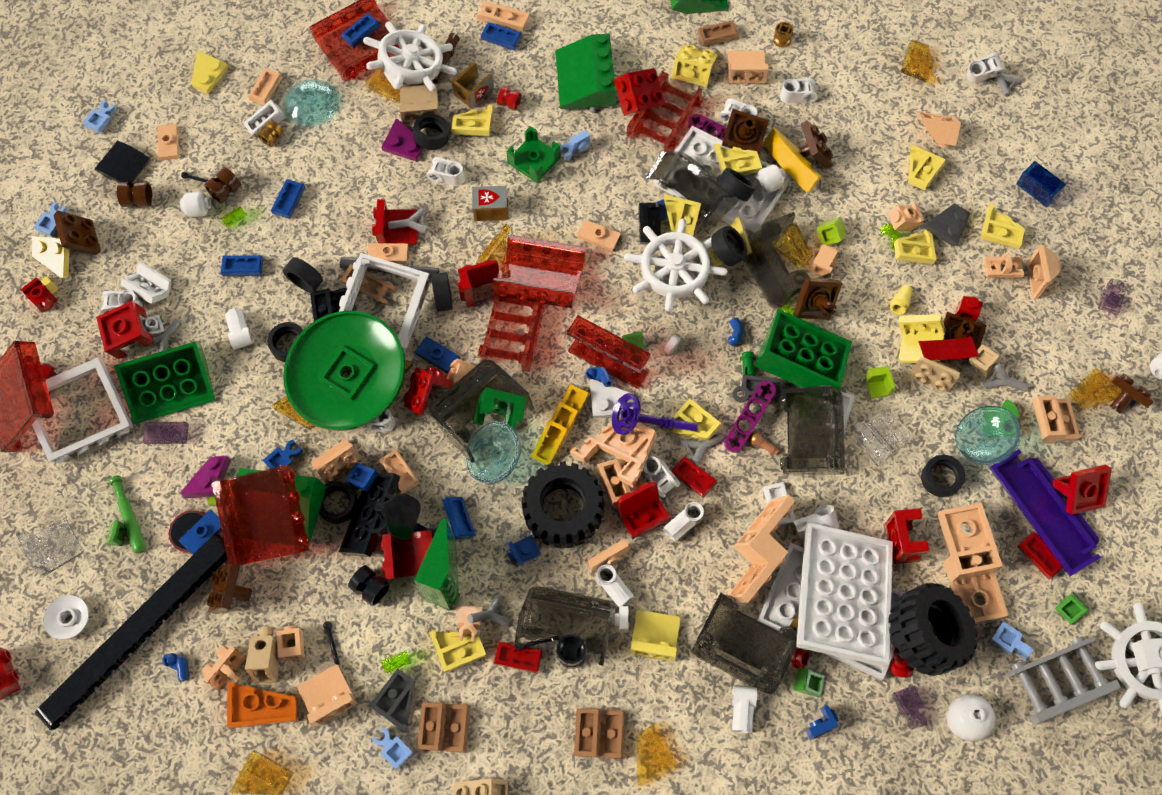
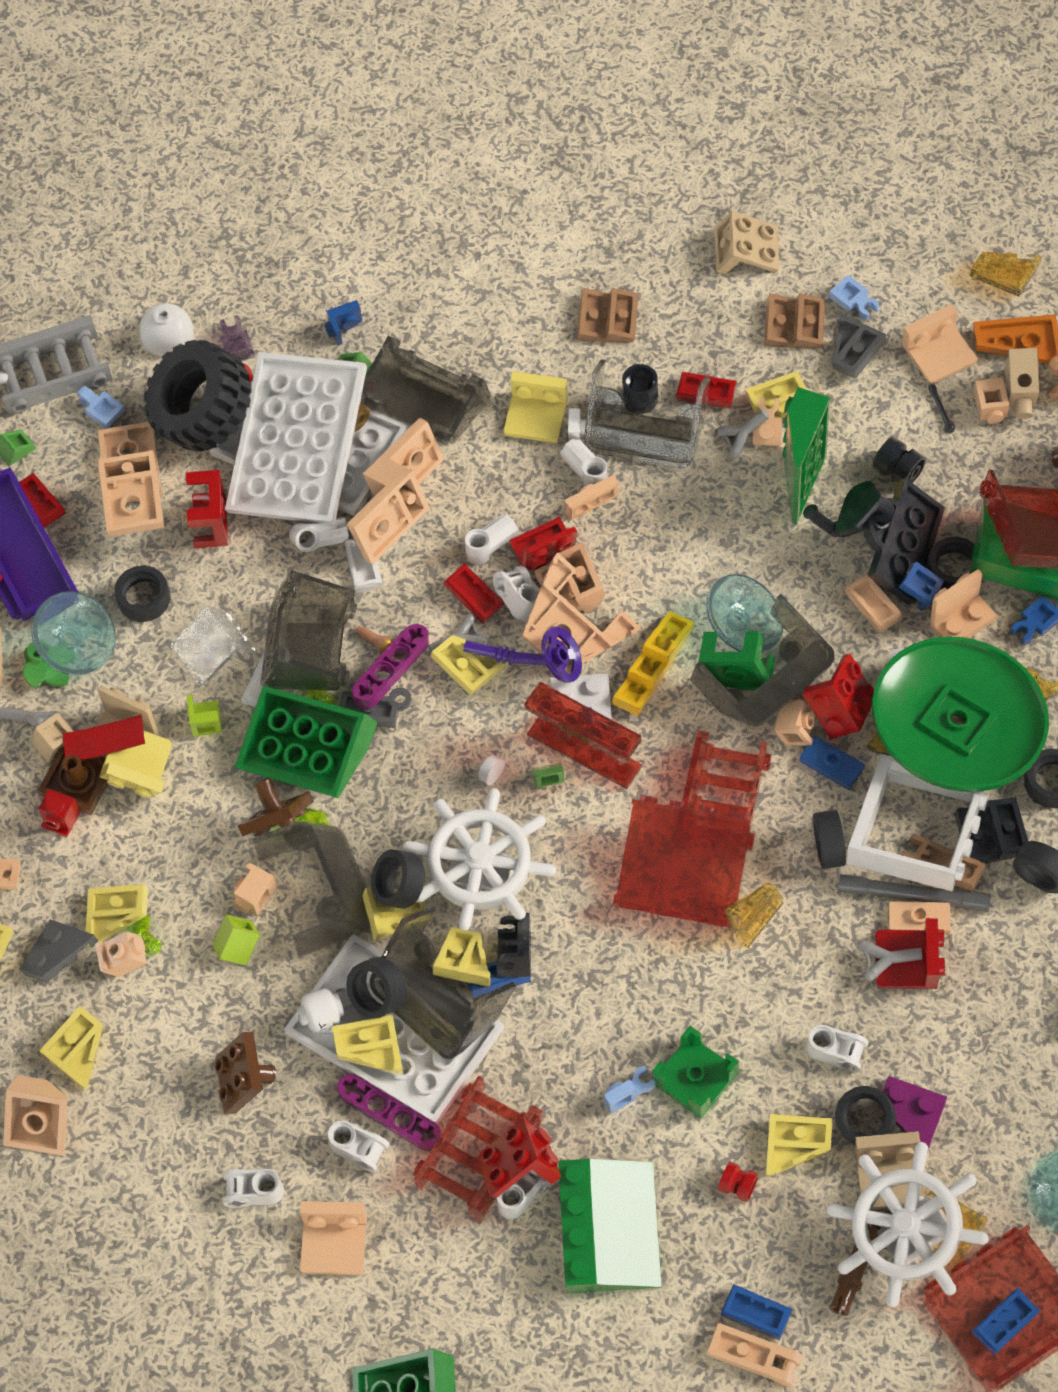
camera: 175 degrees left, 5 degrees down
red bracket [381,530,434,579] -> none
clear neon green pin [381,650,411,674] -> none
blue plate [442,497,476,540] -> none
pearl gold piece [452,62,494,109] -> none
red bracket [457,260,500,308] -> none
piece [472,186,508,221] -> none
blue bracket [506,535,541,566] -> none
black hinge [515,636,559,651] -> none
black tyre [522,462,604,548] -> none
light nougat plate [577,220,621,252] -> none
clear yellow wing [636,723,679,787] -> none
light yellow bracket [671,45,718,87] -> none
medium nougat plate [698,20,738,47] -> none
reddish brown plate [721,109,769,155] -> none
blue arm [728,317,746,346] -> none
white piece [732,685,757,733] -> none
green pin [740,351,756,376] -> none
yellow slope [763,128,821,193] -> none
clear yellow wing [772,223,813,268] -> none
pearl gold wheel [773,22,794,48] -> none
light yellow cone [890,285,913,315] -> none
clear yellow wing [900,39,937,84] -> none

